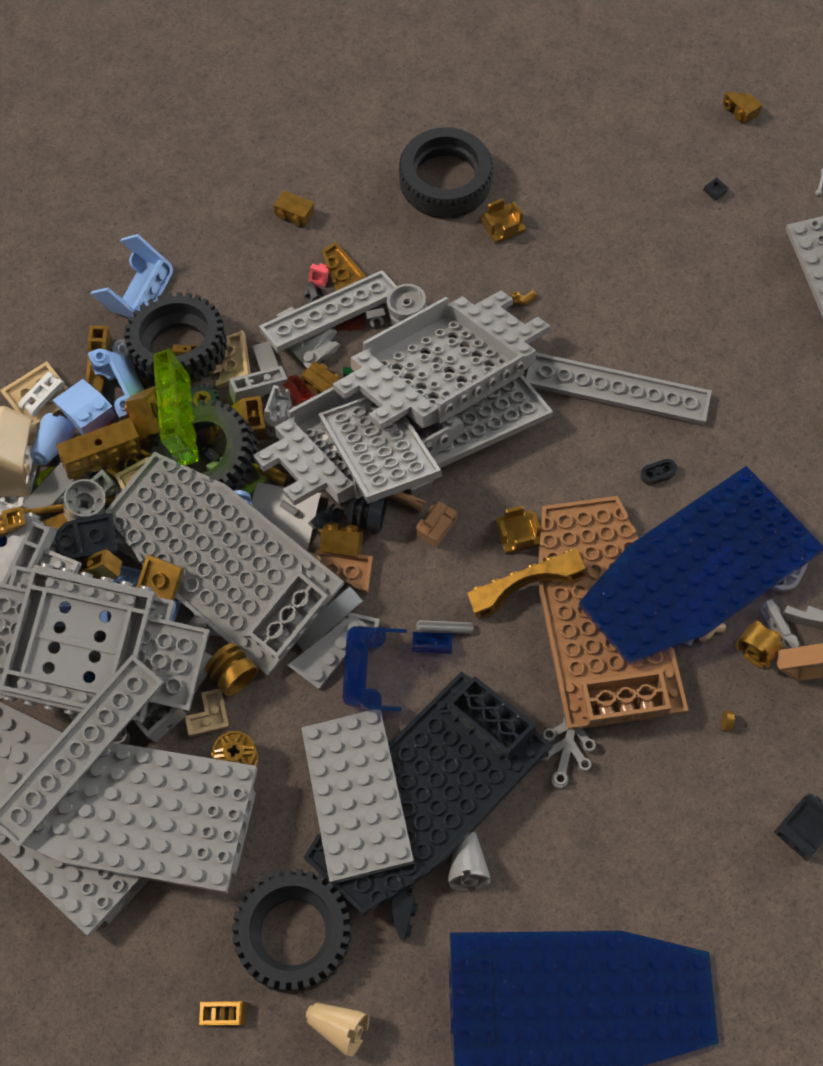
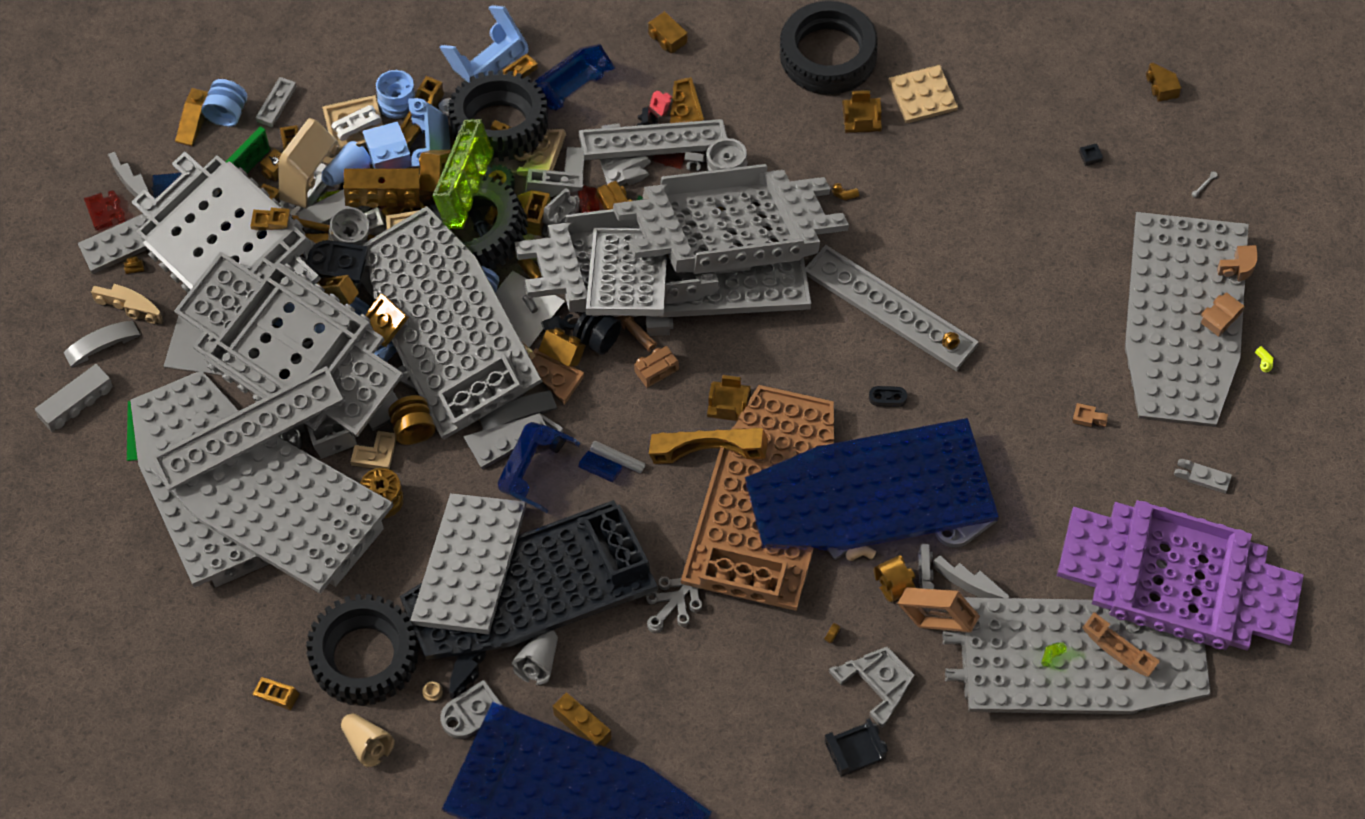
camera: 25 degrees right, 5 degrees down
none -> light blue wheel [376,70,415,119]
none -> tan plate [422,682,443,701]
none -> light grey plate [441,680,507,739]
none -> pearl gold plate [503,54,538,78]
none -> clear blue windscreen [535,44,615,111]
none -> pearl gold brick [552,692,612,753]
none -> light grey wing [829,647,914,728]
none -> tan plate [889,65,958,123]
none -> pearl gold plate [942,332,960,349]

